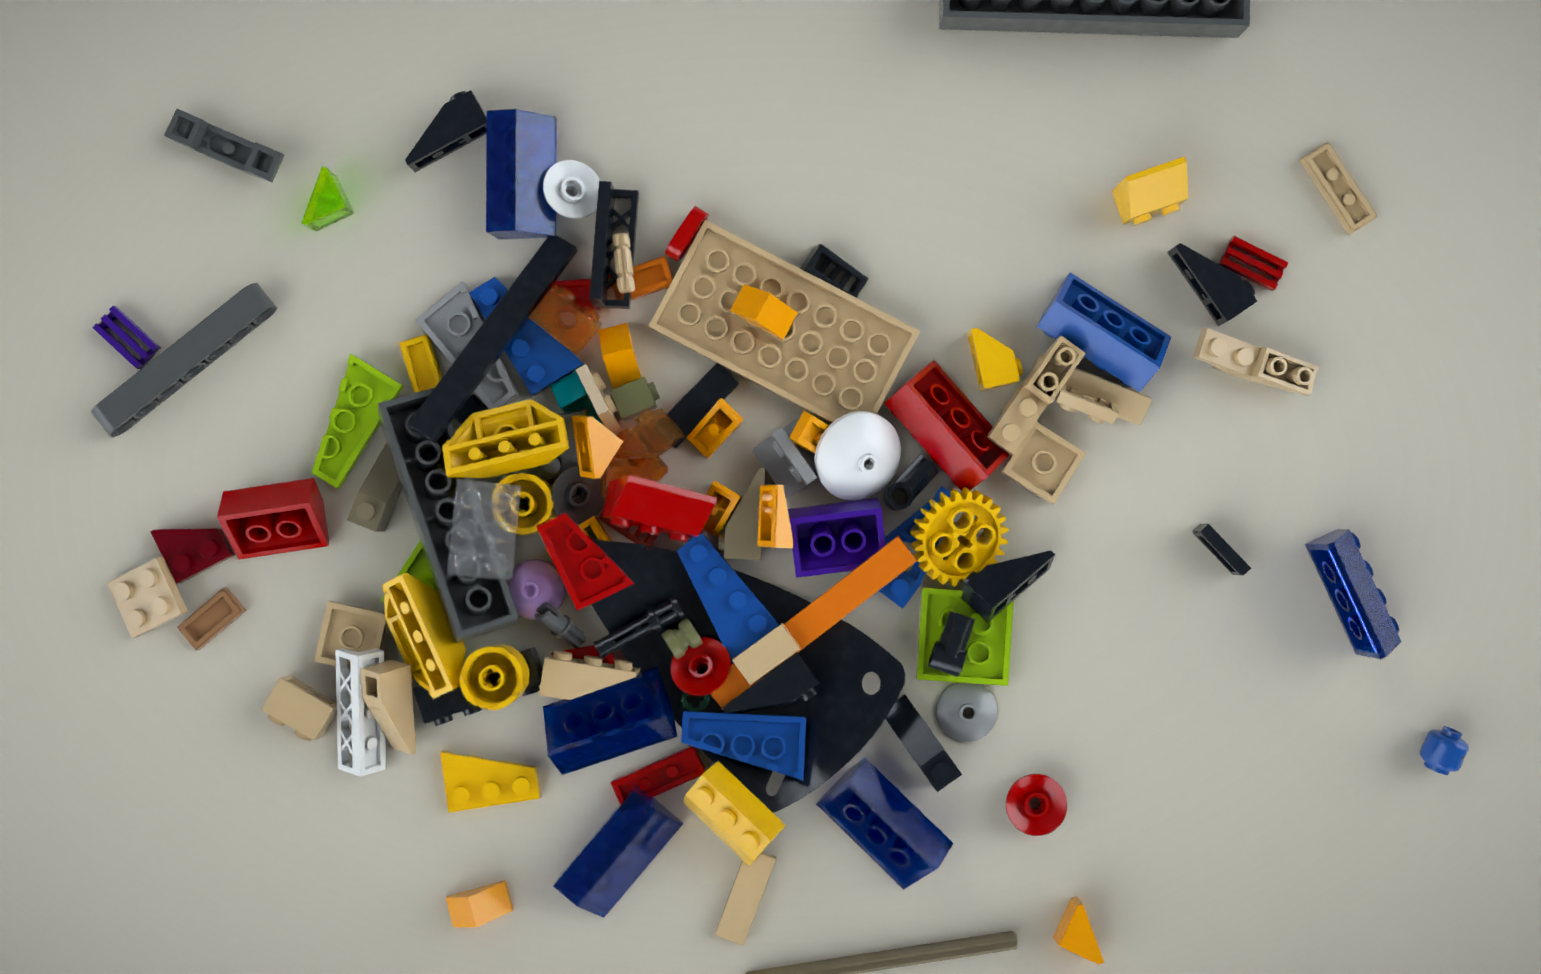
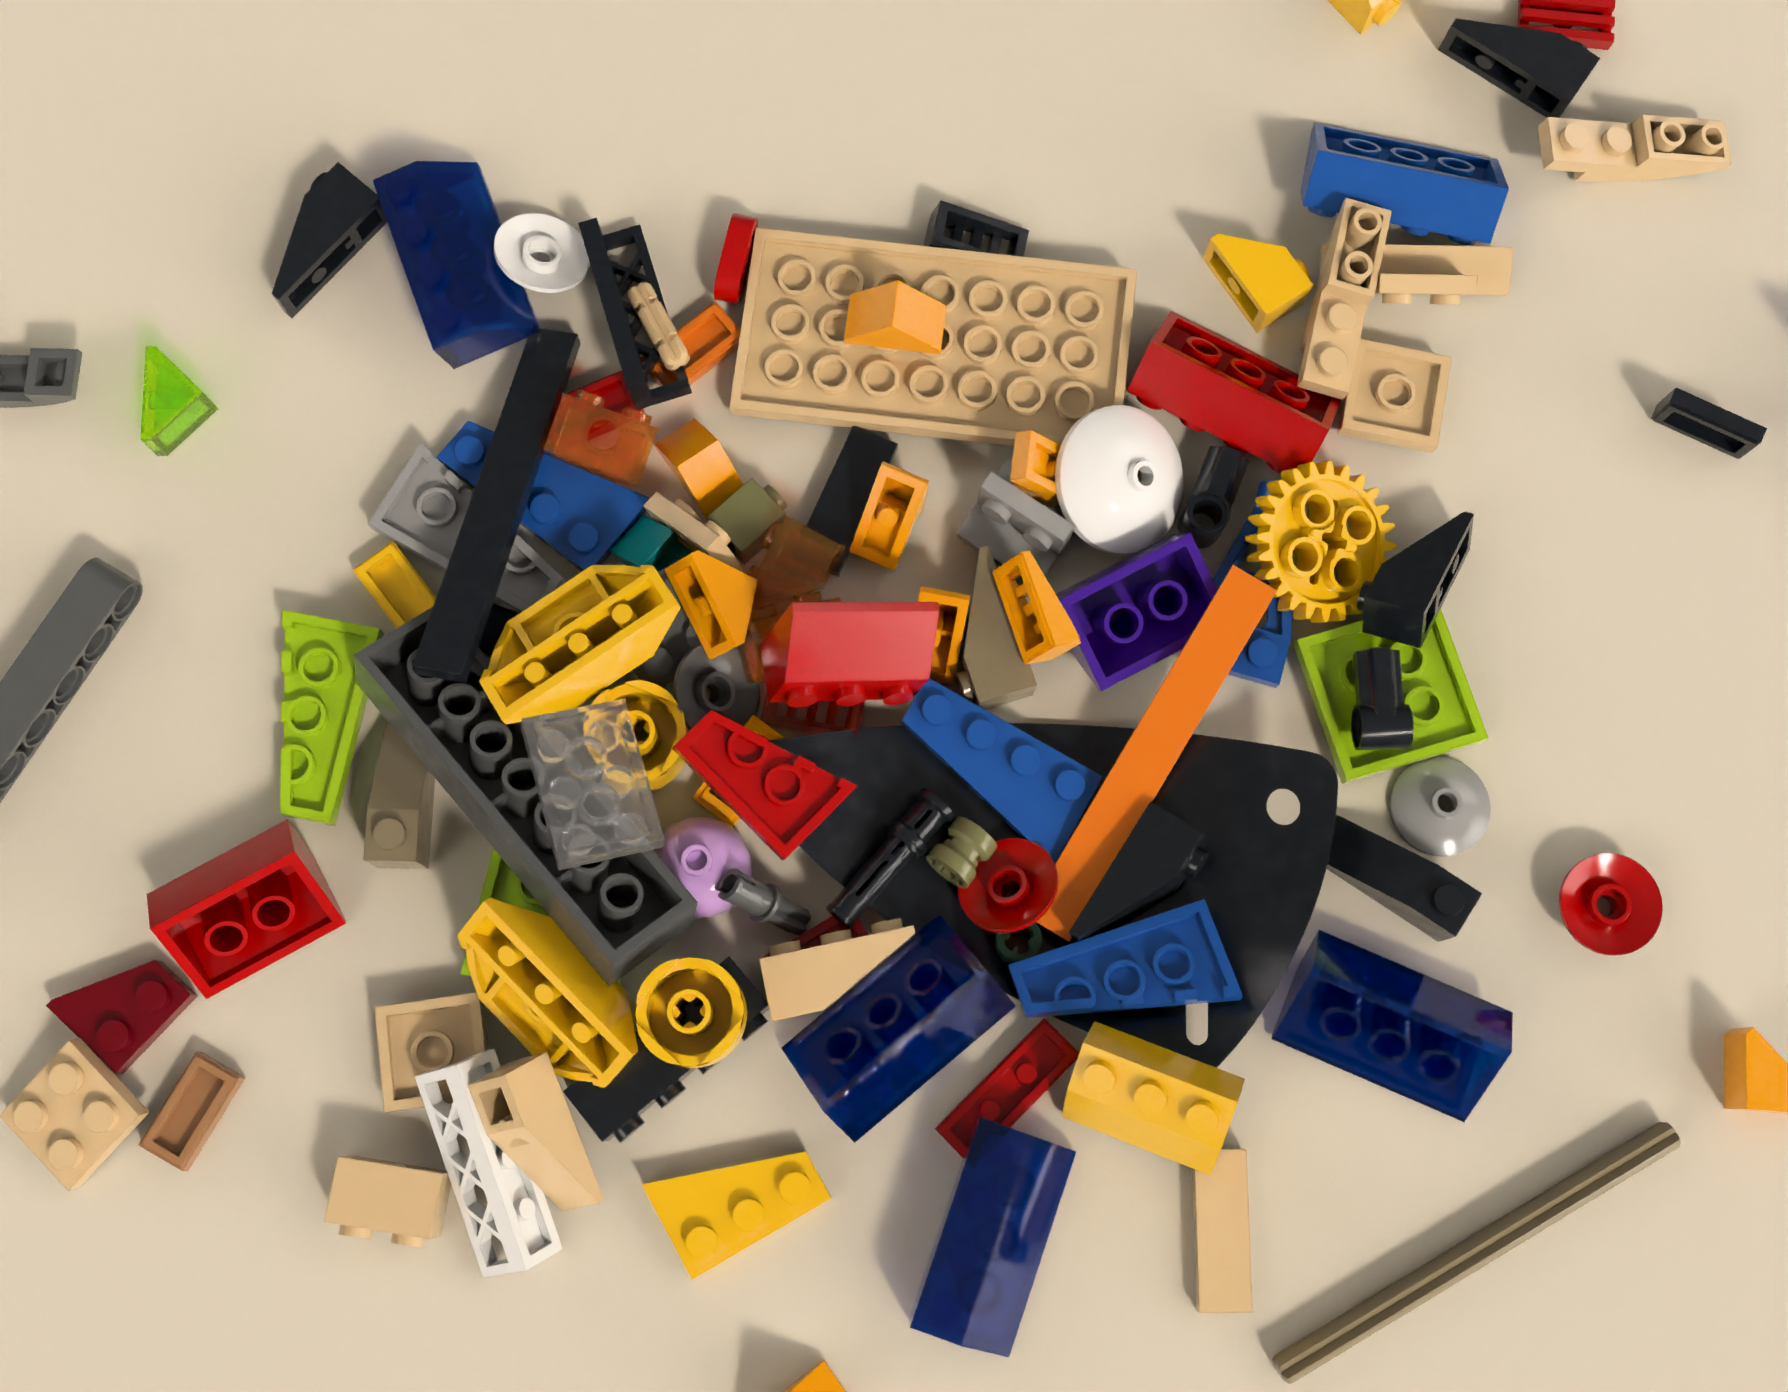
camera: 25 degrees left, 10 degrees down
tan tile [732,623,801,685] -> none

